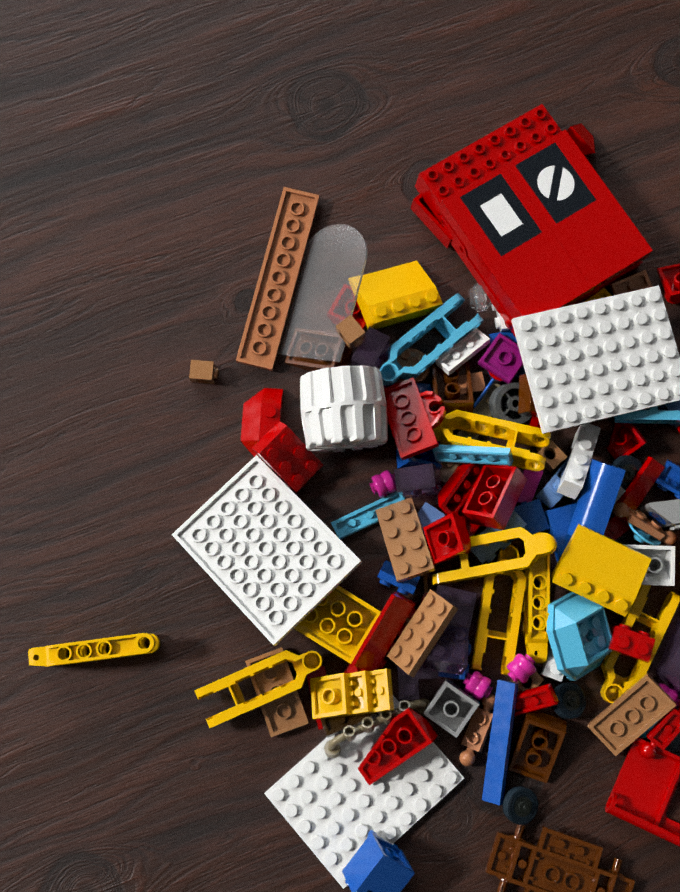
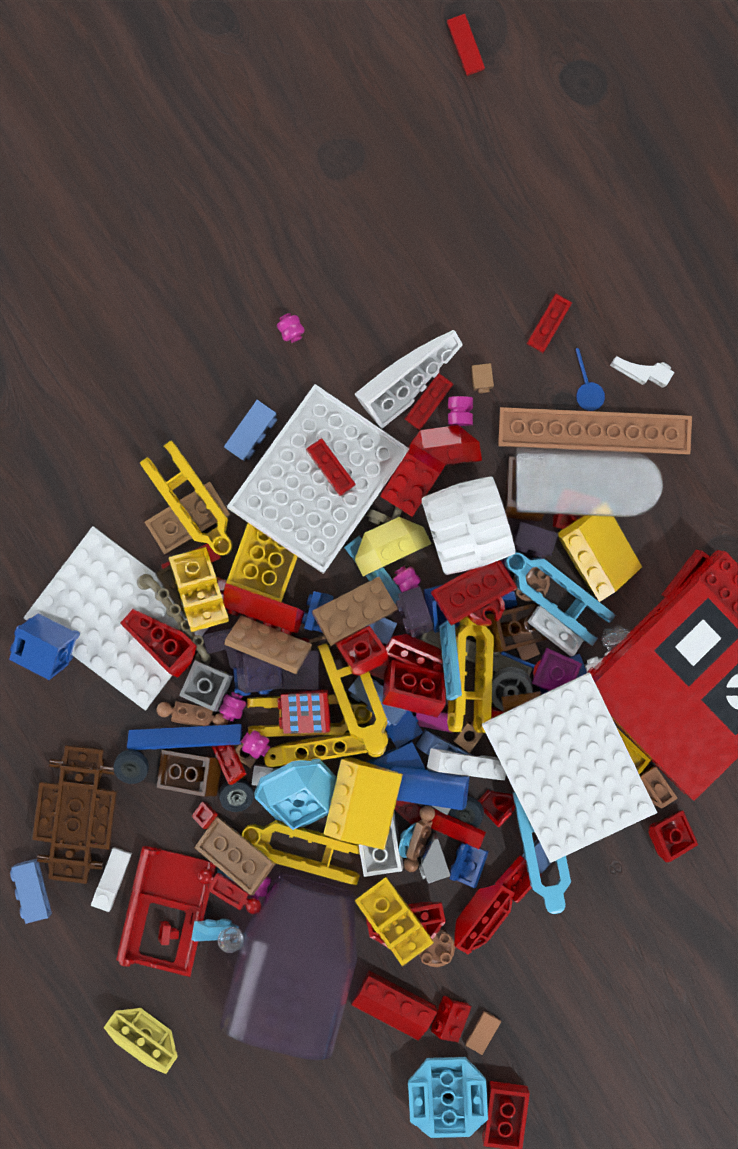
camera: 75 degrees right, 10 degrees up
yellow piece [28,633,160,666] -> none
medium nougat brick [335,315,366,349] -> none
red bracket [608,624,656,663] -> none
none -> white slope [91,847,132,912]
none -> red plate [192,801,218,829]
none -> medium blue brick [224,400,277,461]
none -> dark pink piece [277,313,305,343]
none -> slope [277,690,331,734]
none -> red tile [306,438,356,496]
none -> light yellow wedge [354,517,431,576]
none -> white wedge [355,330,463,429]
none -> dark tan plate [366,506,402,525]
none -> red tile [404,373,454,431]
none -> dark pink wheel [448,396,473,426]
none -> red tile [527,294,572,353]
none -> blue piece [576,348,605,411]
none -> white slope [610,356,674,388]

